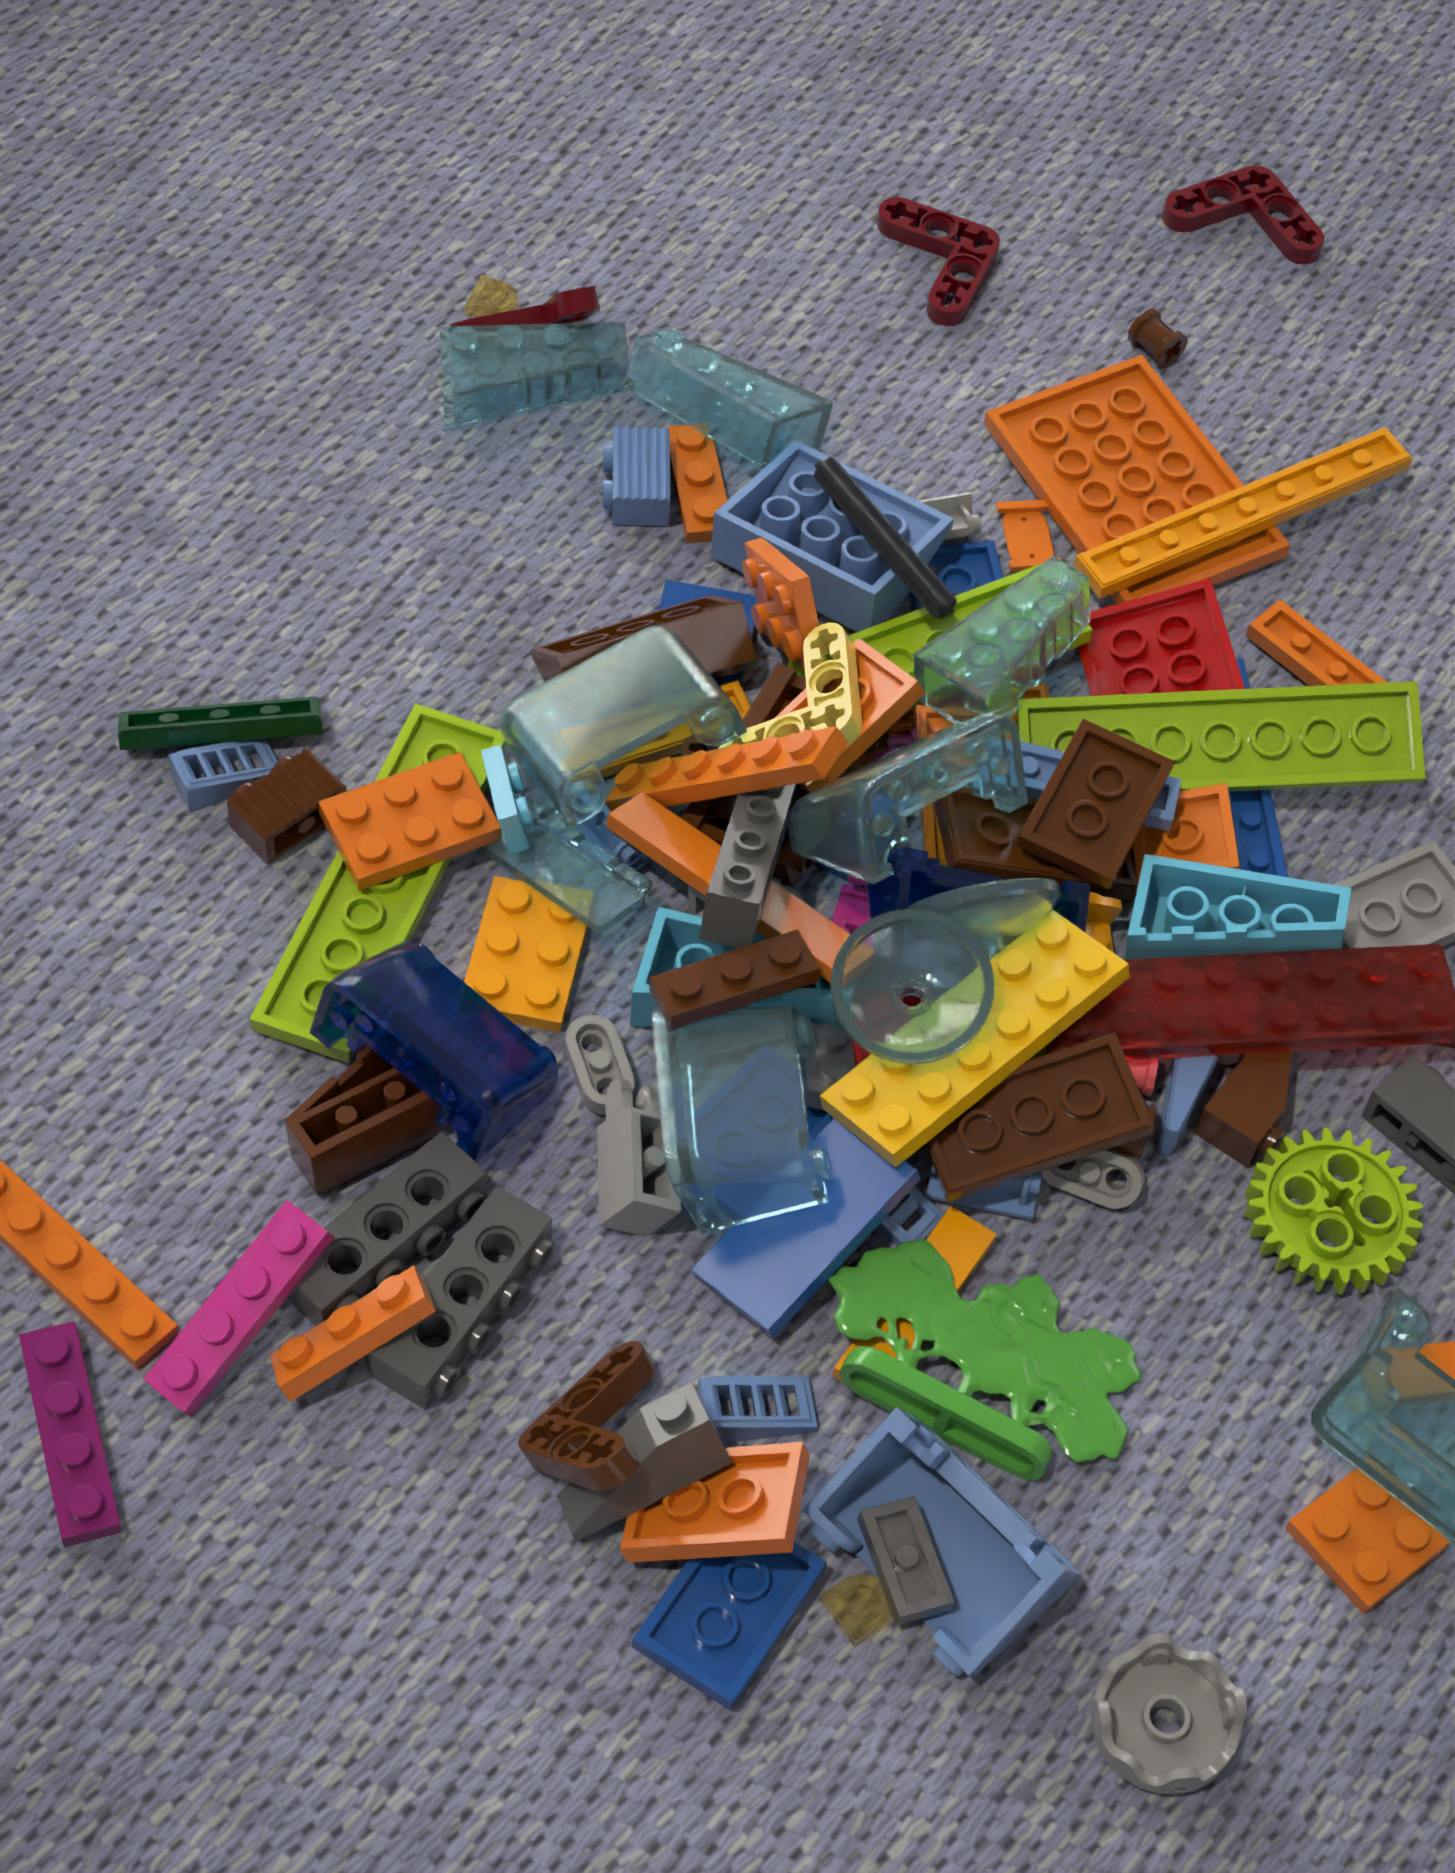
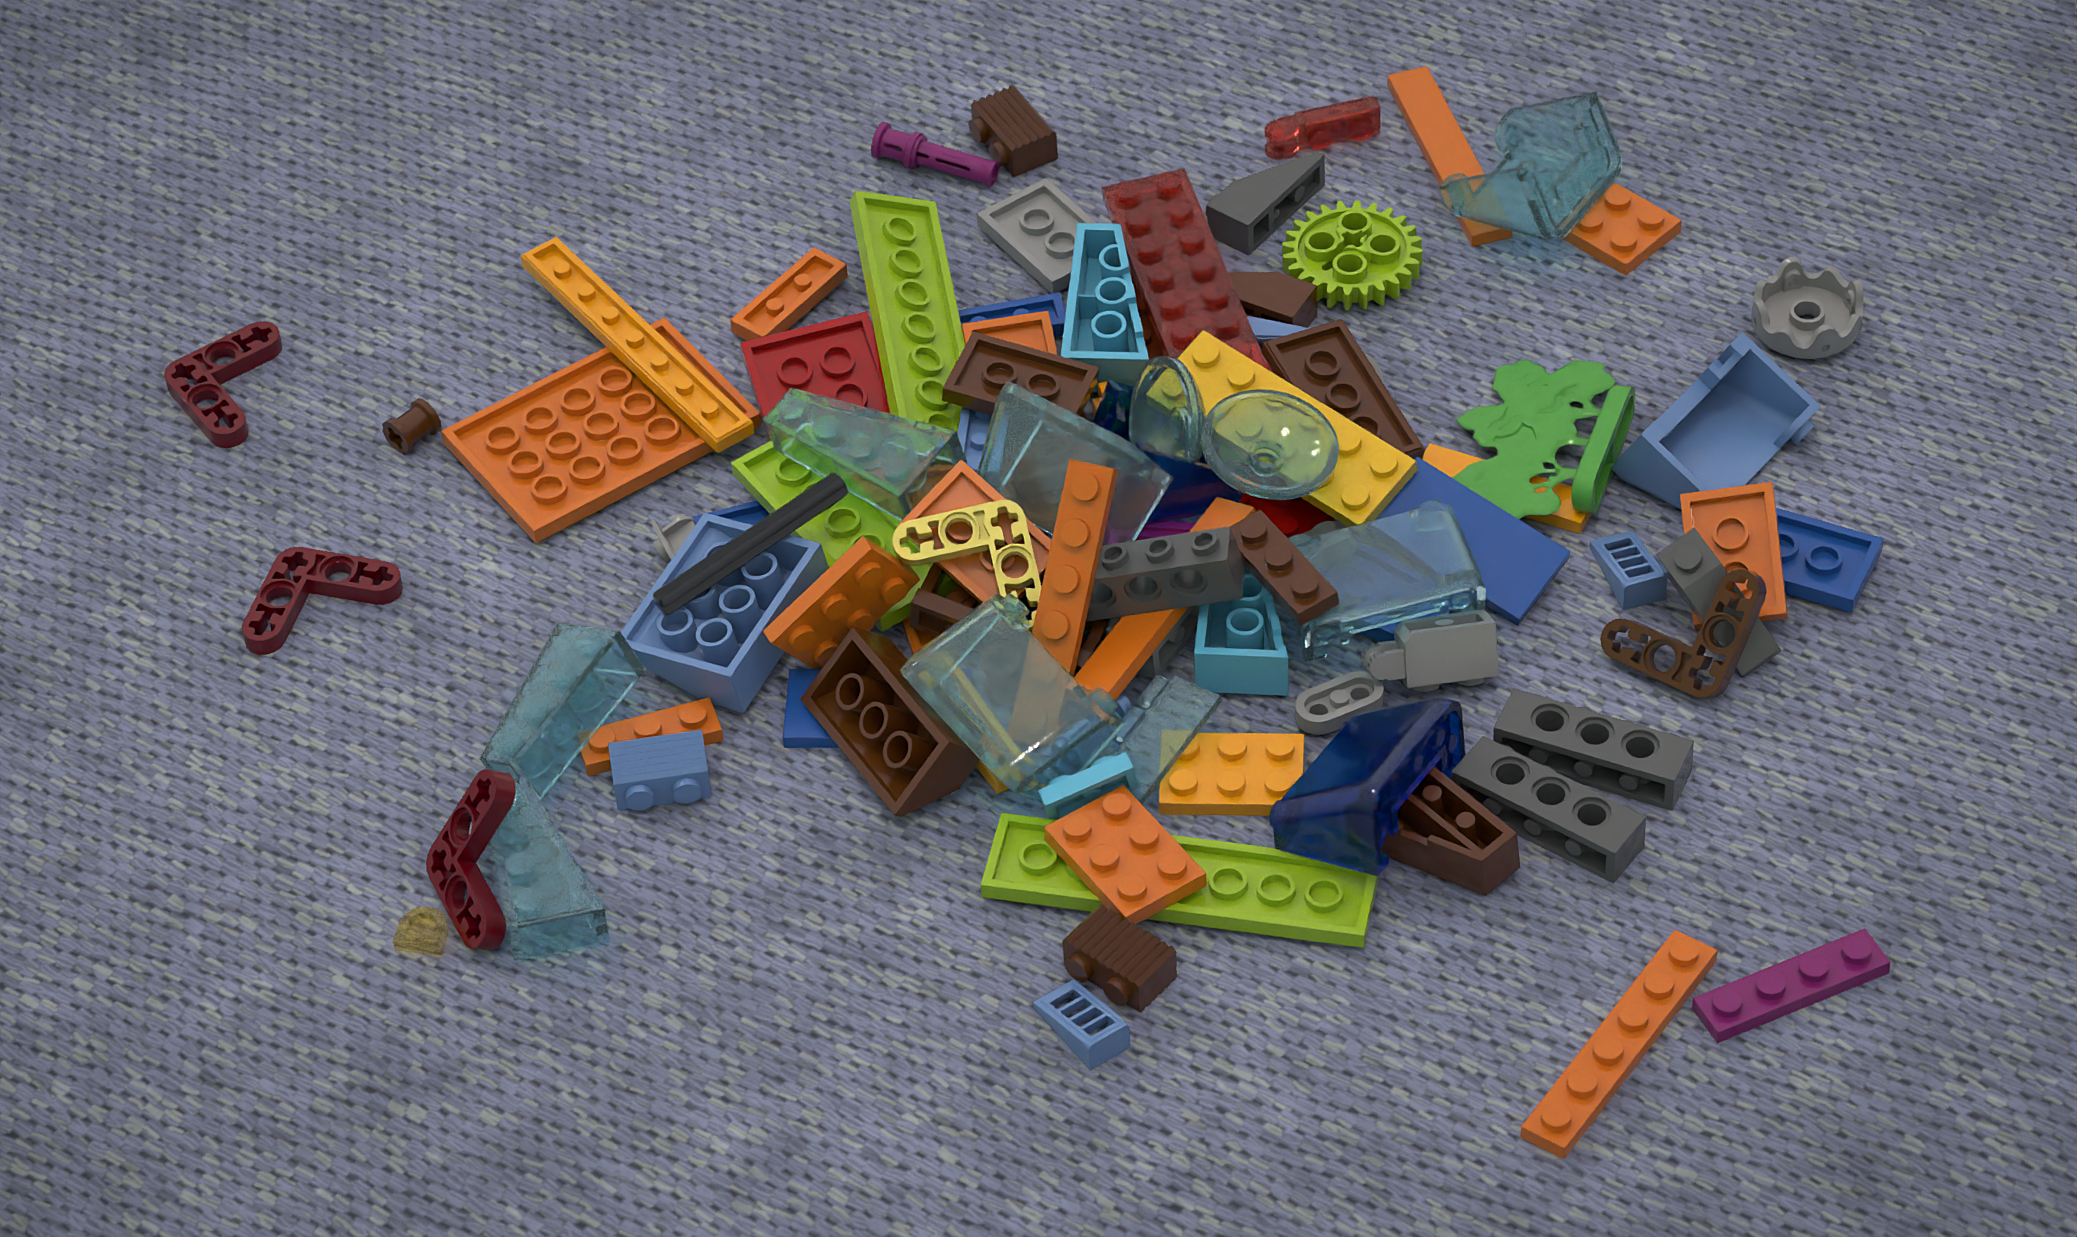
camera: 90 degrees left, 10 degrees down
dark green tile [118,696,323,750] -> none
dark pink plate [143,1200,334,1417] -> none
orange plate [270,1265,436,1402] -> none
clear yellow tile [820,1574,890,1647] -> none
flat silver plate [857,1496,954,1626] -> none
orange piece [996,499,1062,572] -> none

